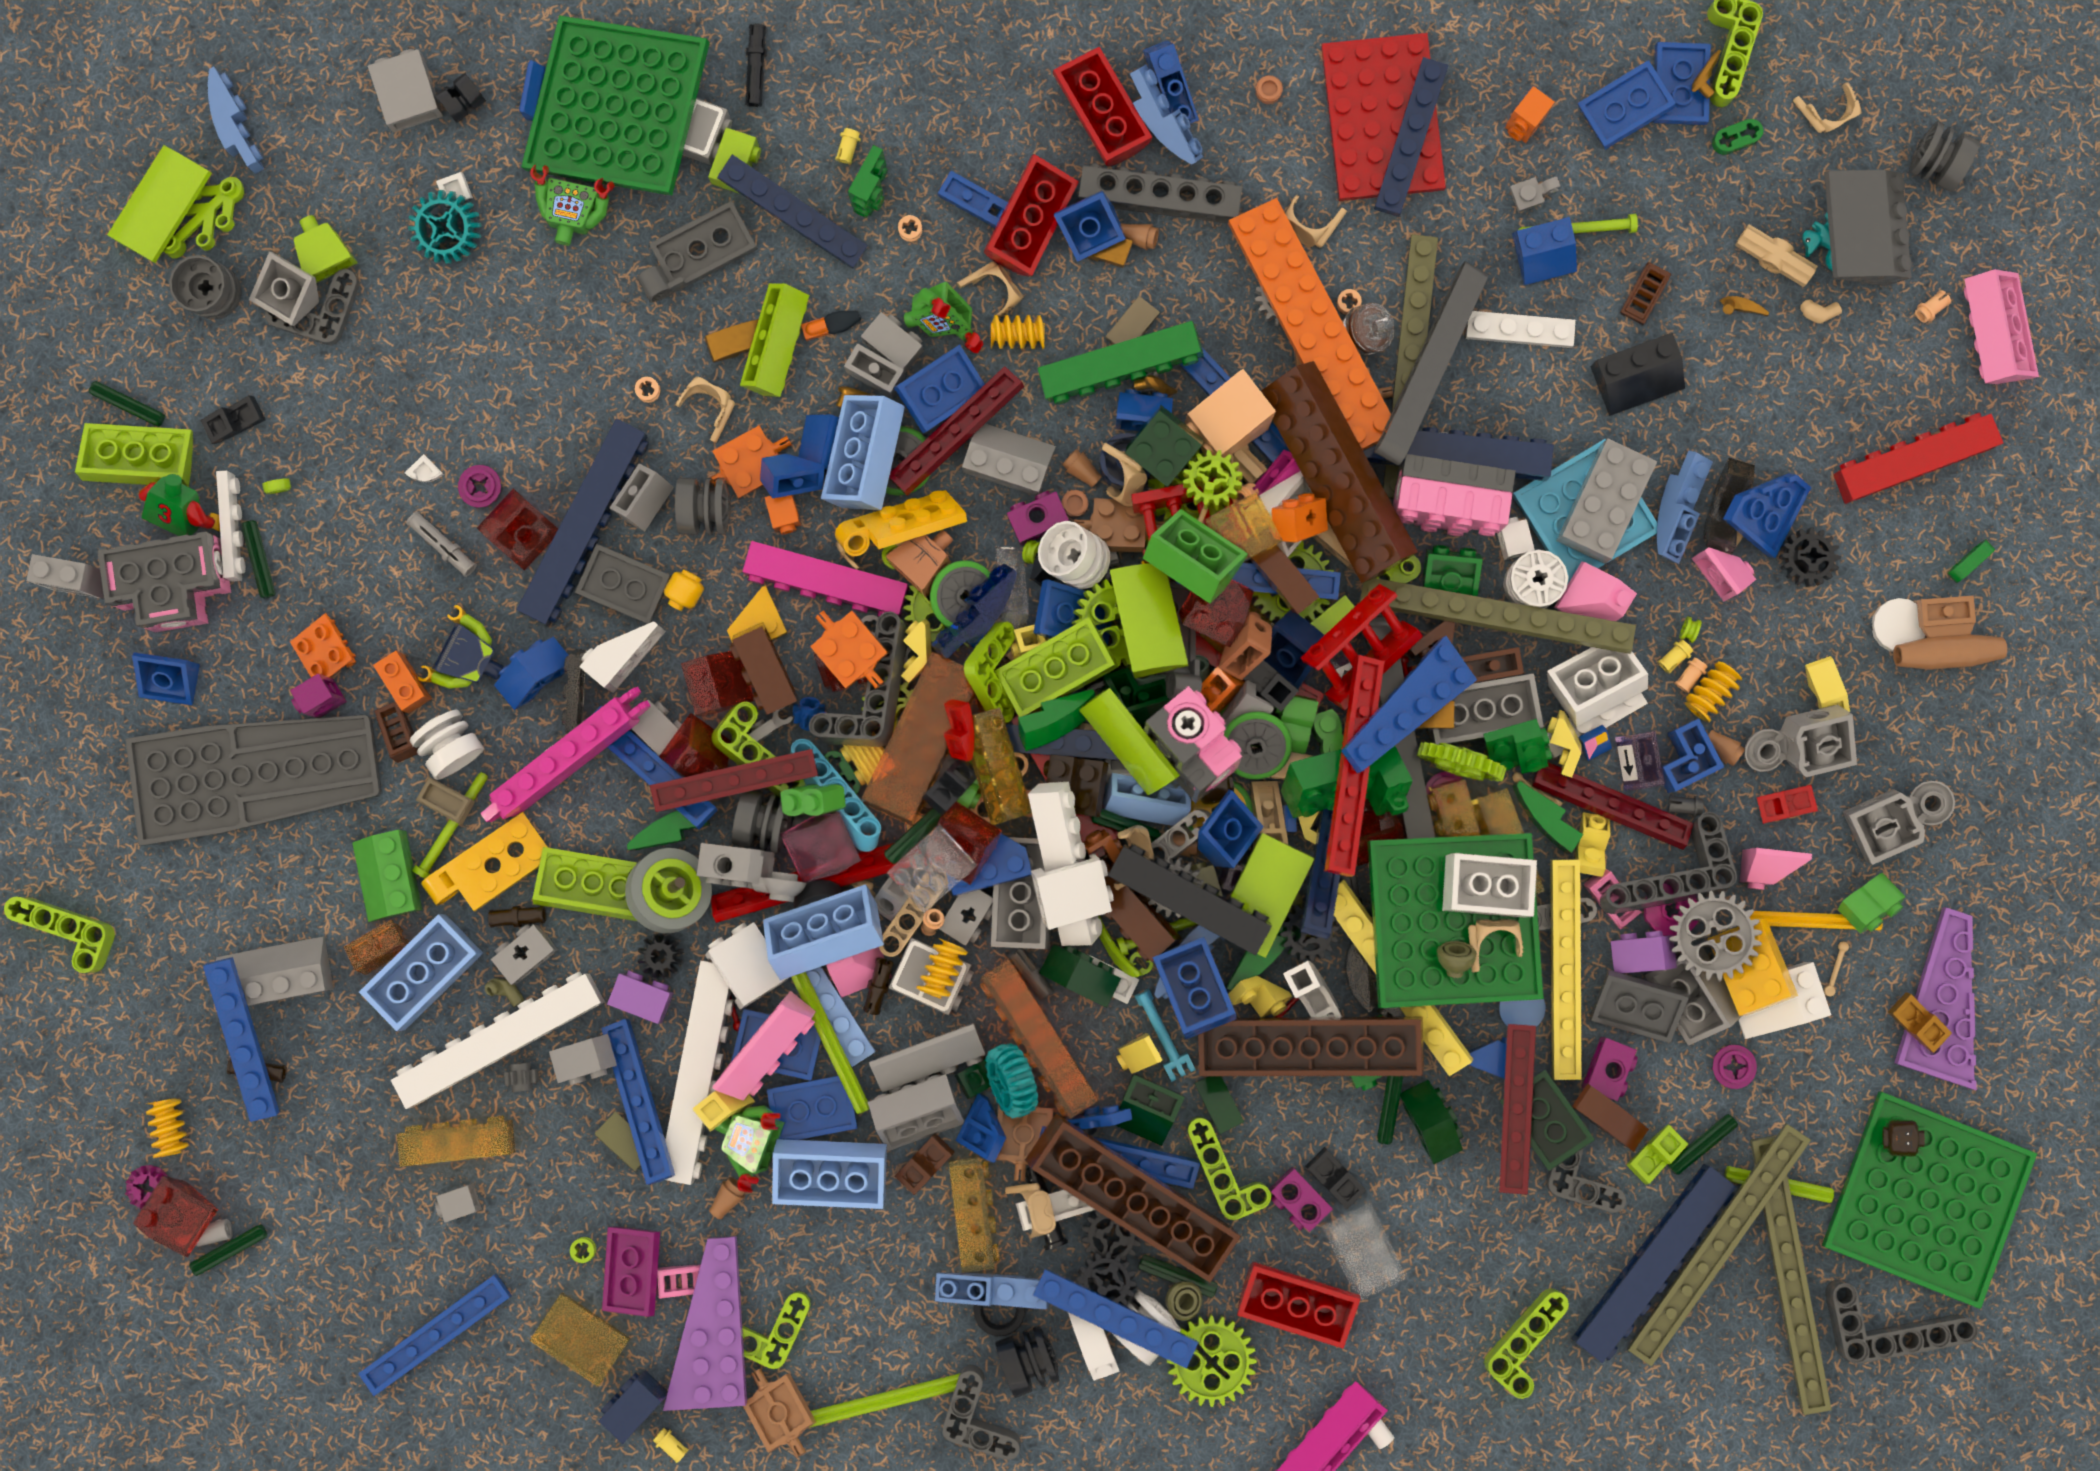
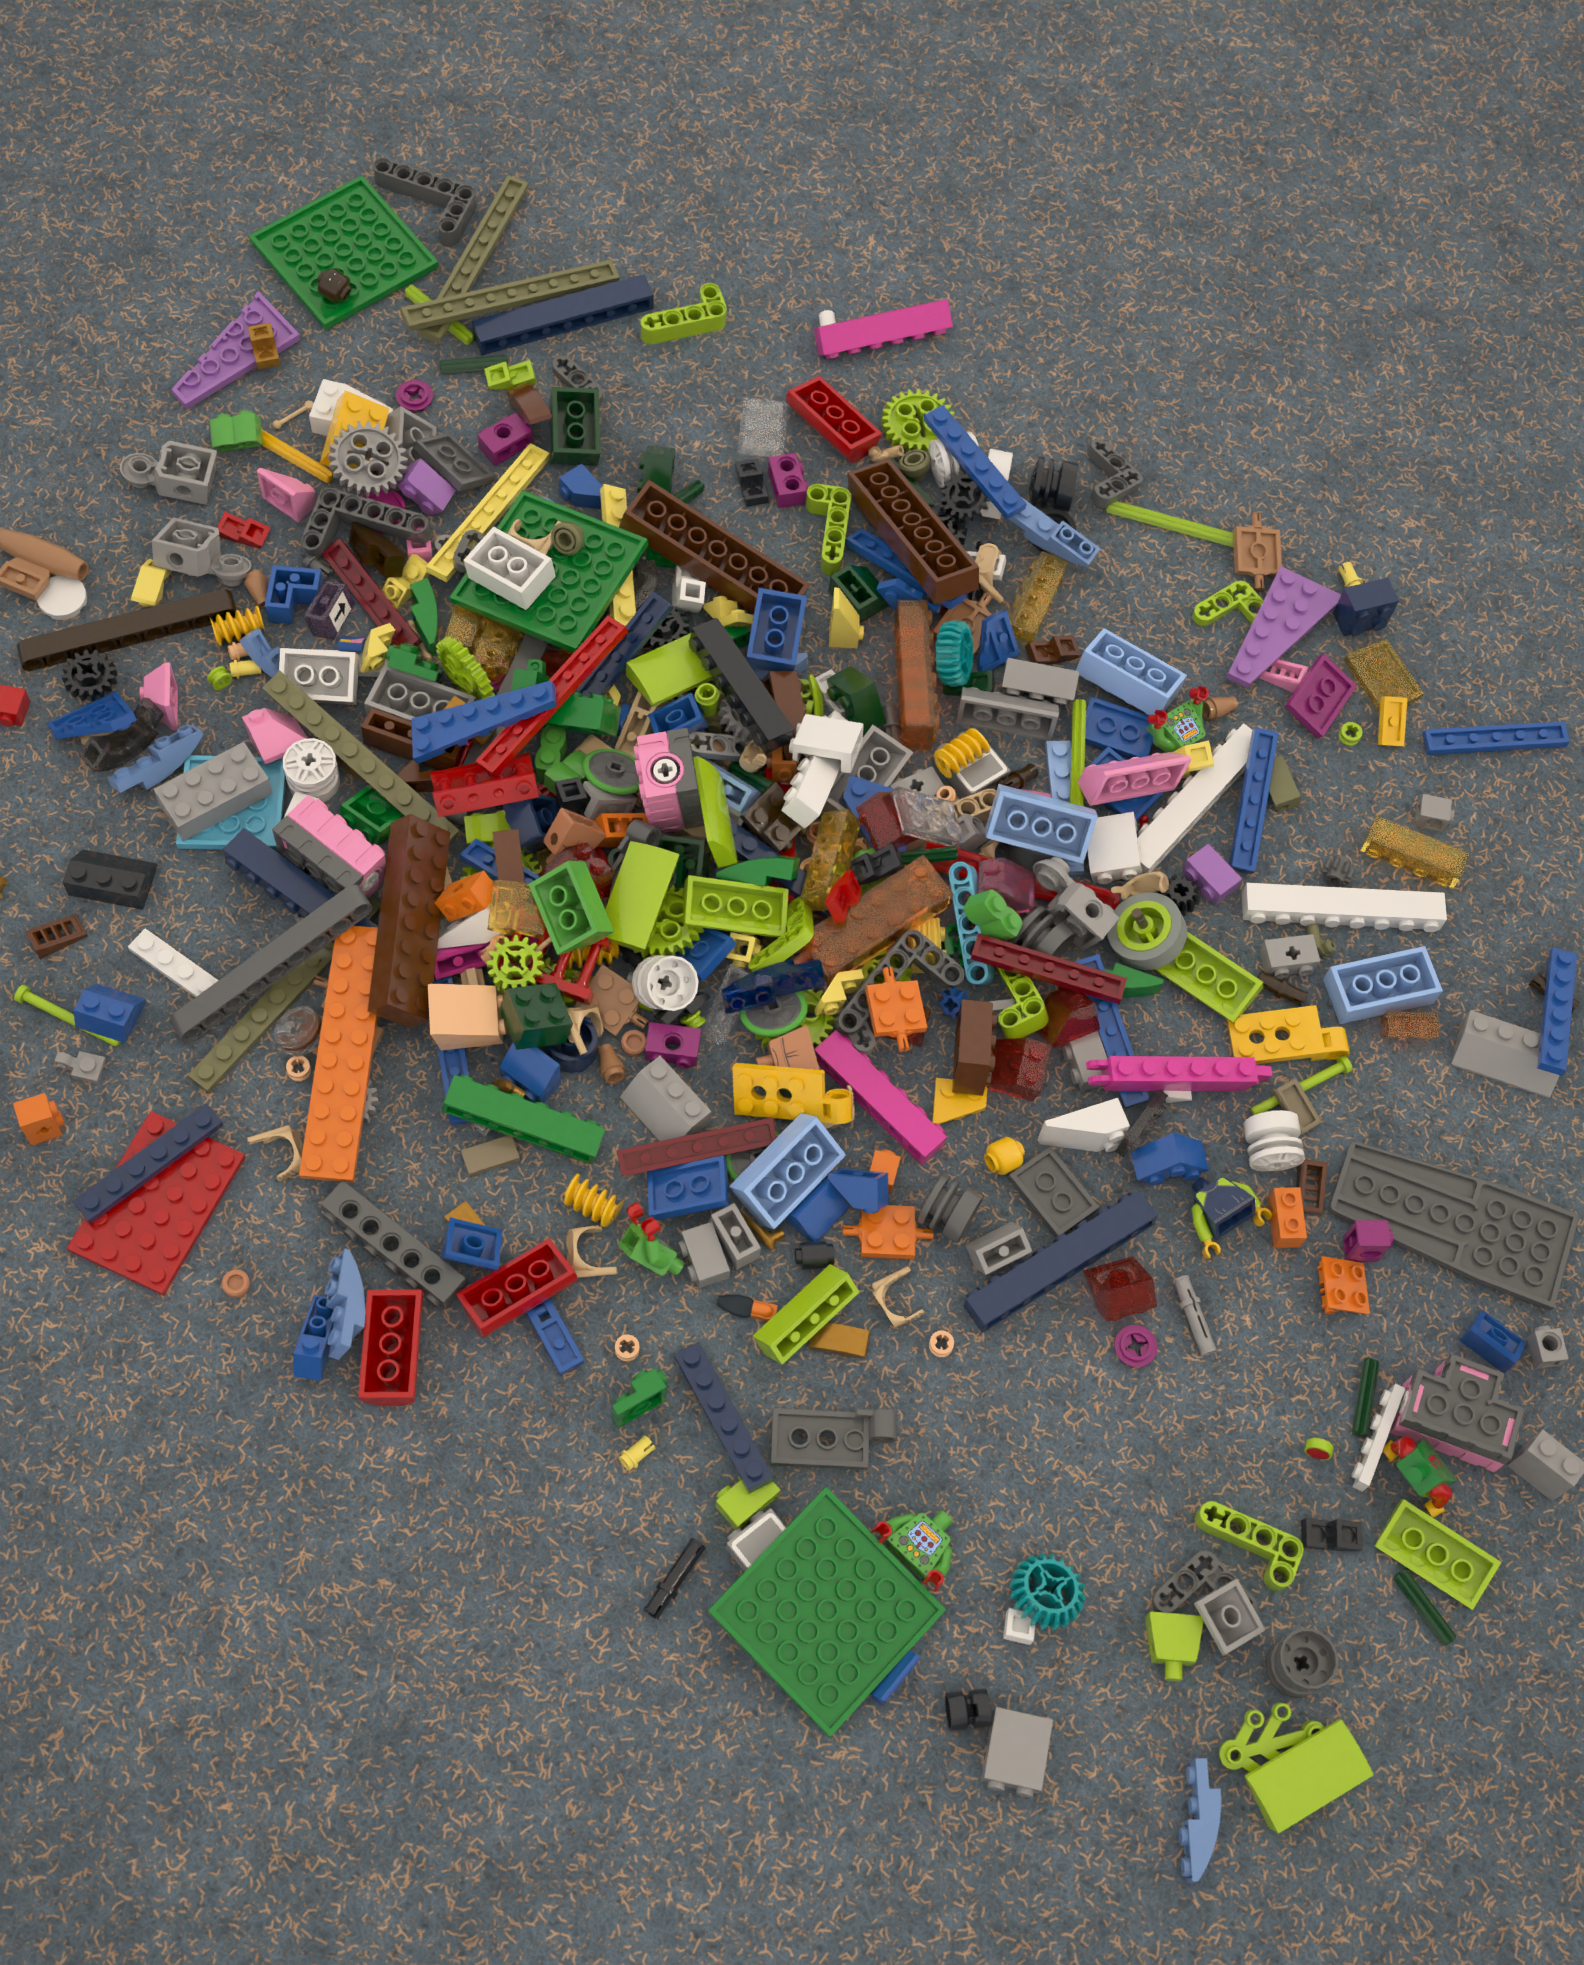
camera: 160 degrees left, 20 degrees down
bright green slope [353,830,422,922] -> none
white tile [405,454,444,482] -> none
light grey brick [549,1034,617,1085] -> none
medium nougat cone [1121,223,1159,250] -> none
medium azure hinge [1134,988,1196,1082] -> none
dark green slope [1194,1076,1244,1134] -> none
dark red plate [1499,1024,1536,1195] -> none
none -> dark brown beam [17,589,237,671]
none -> medium blue slope [239,628,280,677]
none -> dark brown slope [348,522,406,577]
none -> dark grey beam [453,530,484,573]
none -> lime cone [695,683,720,716]
none -> black brick [794,1241,834,1270]
none -> tan arm [868,445,904,463]
none -> tan helmet [1111,871,1169,900]
none -> lime beam [1195,1501,1304,1592]
none -> yellow plate [1378,696,1407,746]
none -> light grey brick [1527,1326,1569,1369]

